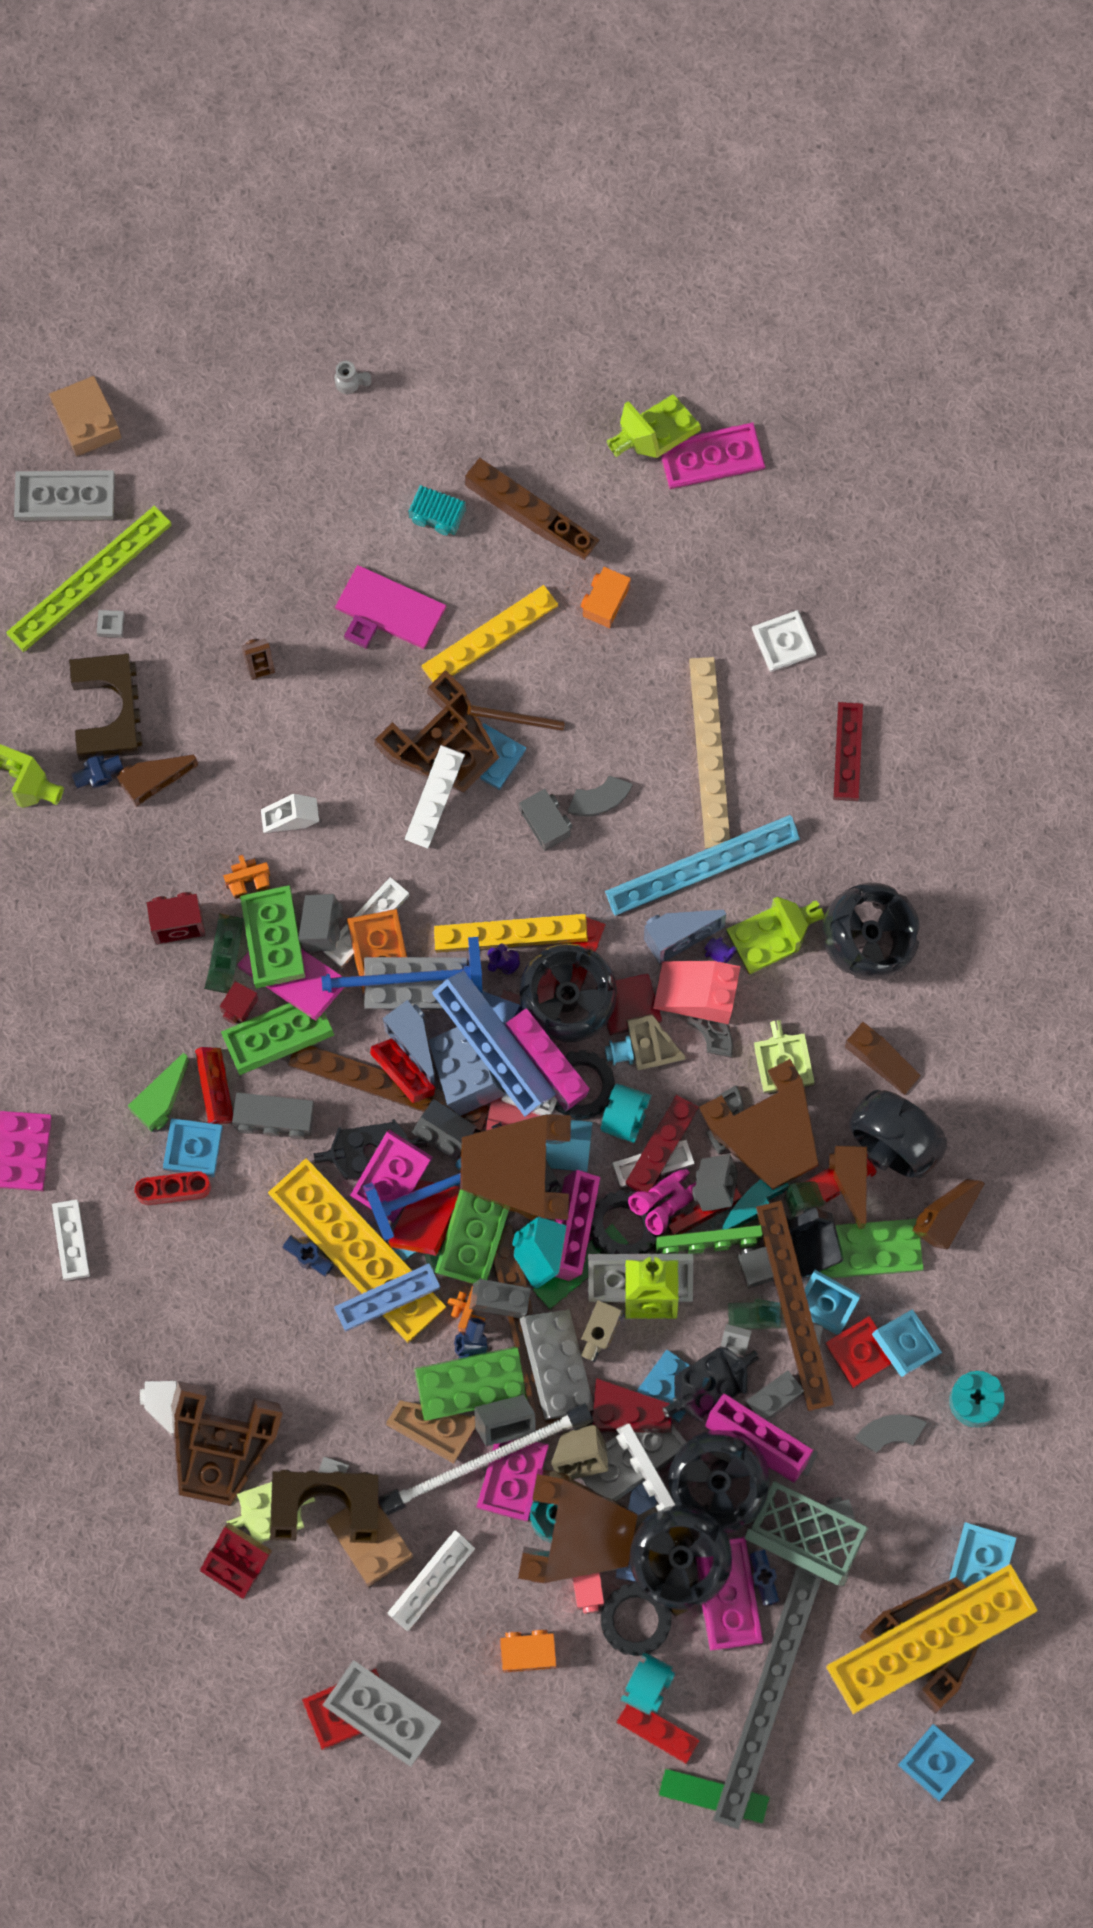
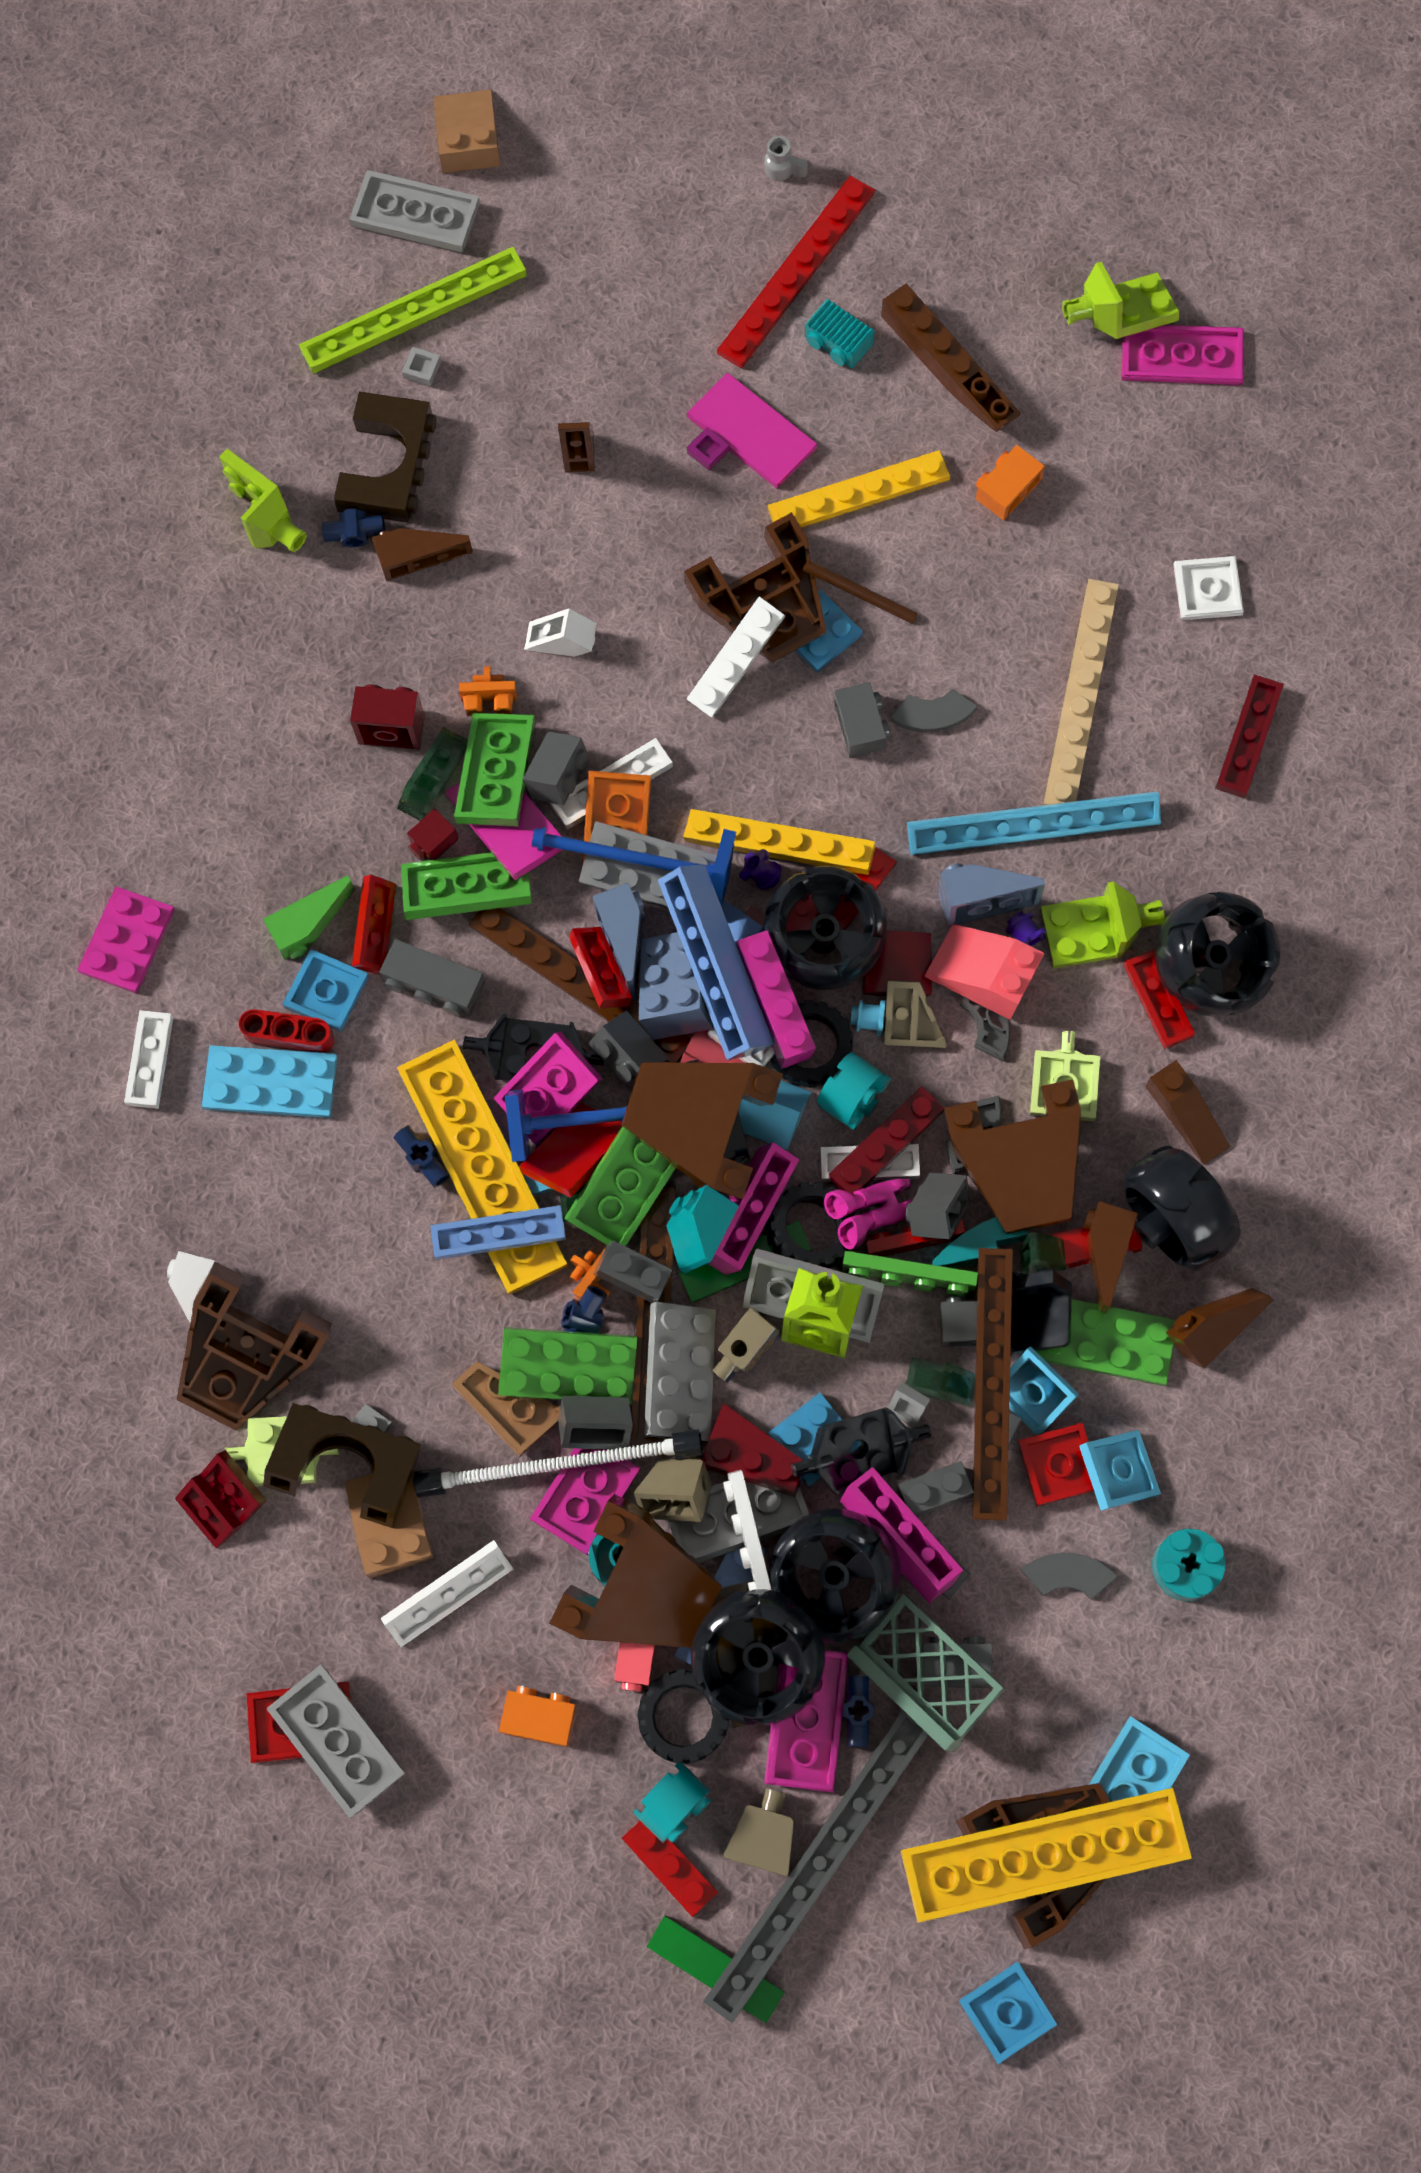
camera: 20 degrees right, 0 degrees up
none -> medium azure plate [202,1045,338,1118]
none -> red plate [717,175,875,369]
none -> dark tan torso [723,1788,794,1877]
none -> red plate [1123,949,1195,1050]

